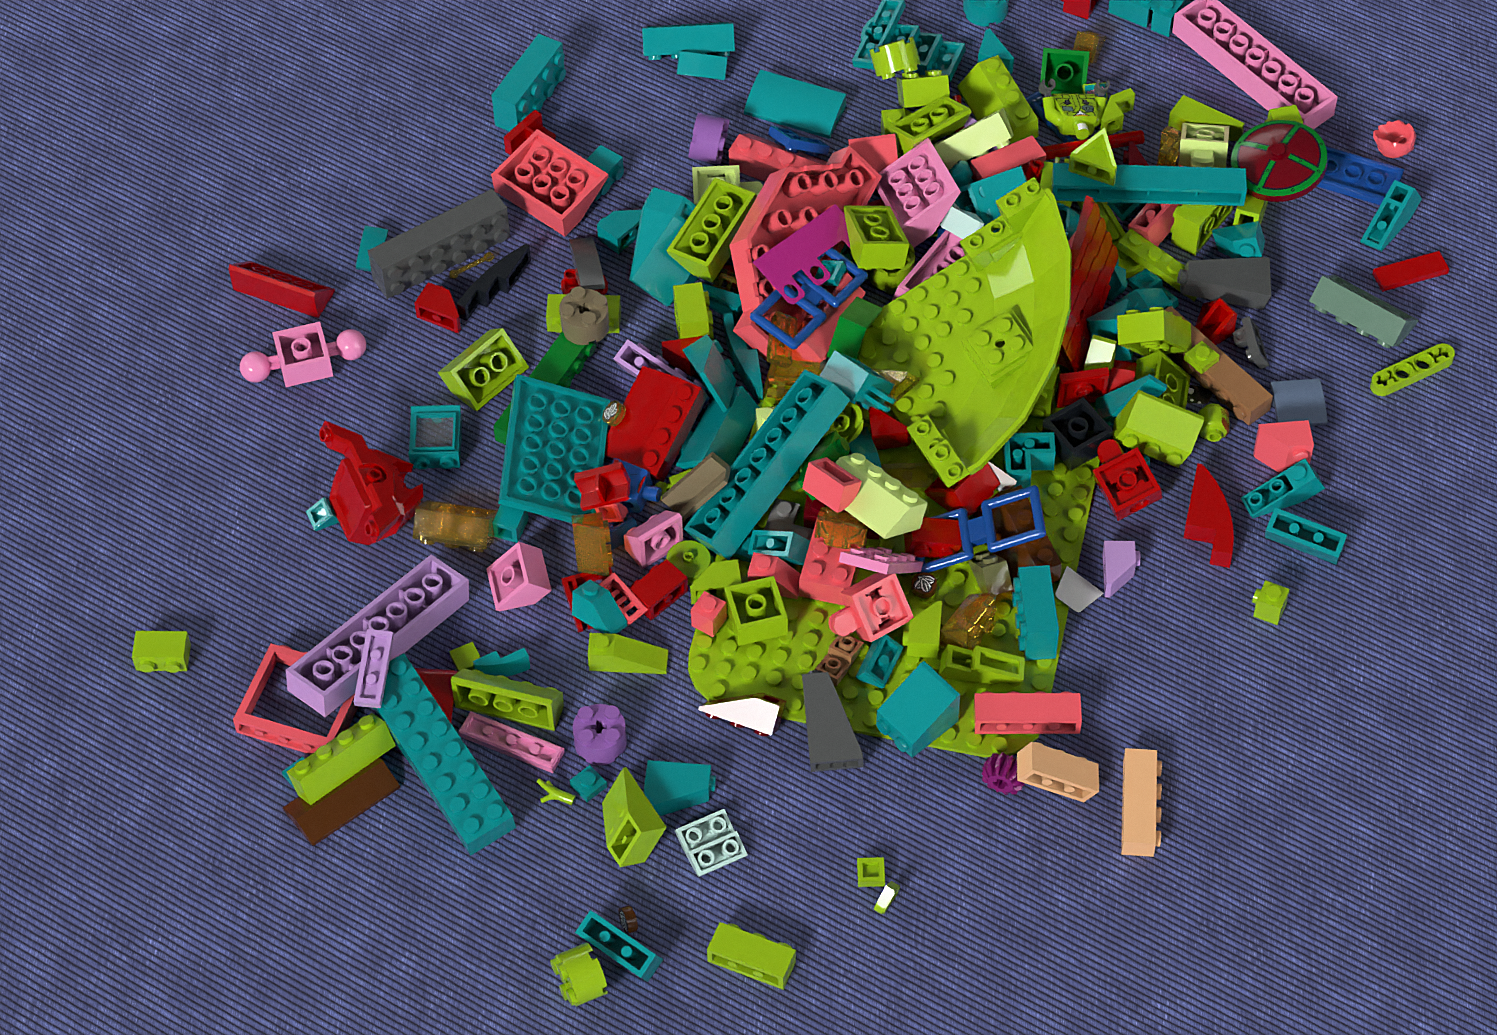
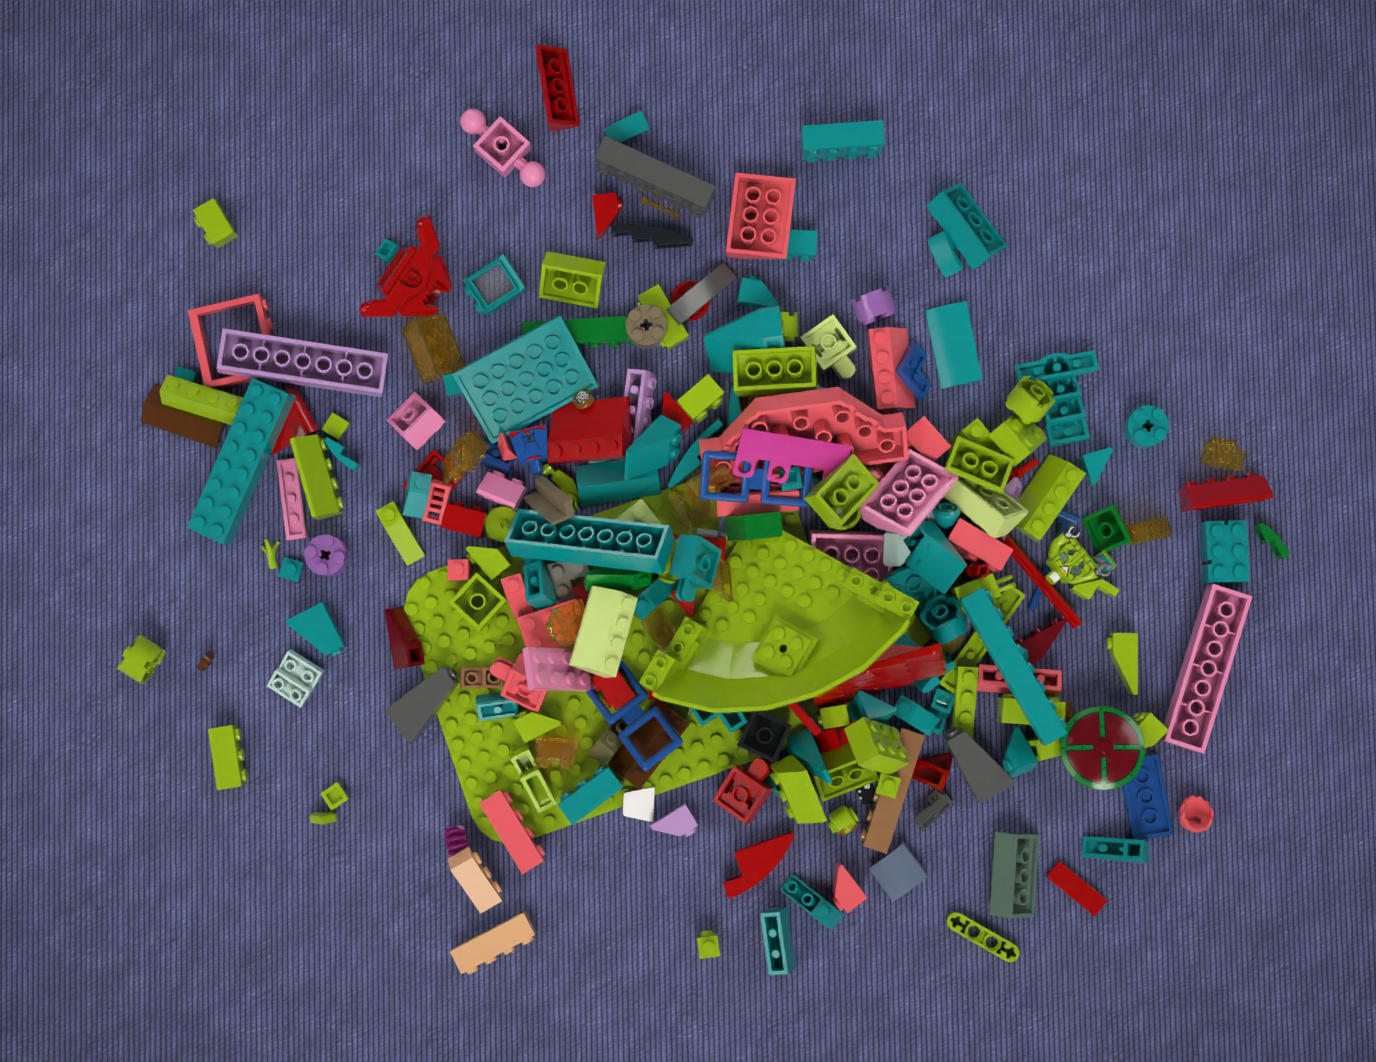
camera: 55 degrees right, 30 degrees up
lavender plate [353,629,394,708] -> none
red panel [504,110,556,155] -> none
red panel [574,462,631,511] -> none
teal brick [575,910,663,982] -> none
lime slope [602,767,667,867] -> none
coral brick [802,457,862,513] -> none
teal slope [876,661,960,758] -> none
tile [911,572,937,599] -> none
lime slope [1068,127,1117,186] -> none
clear yellow slope [1157,126,1181,166] -> none
yellowish green brick [1178,123,1230,168] -> none

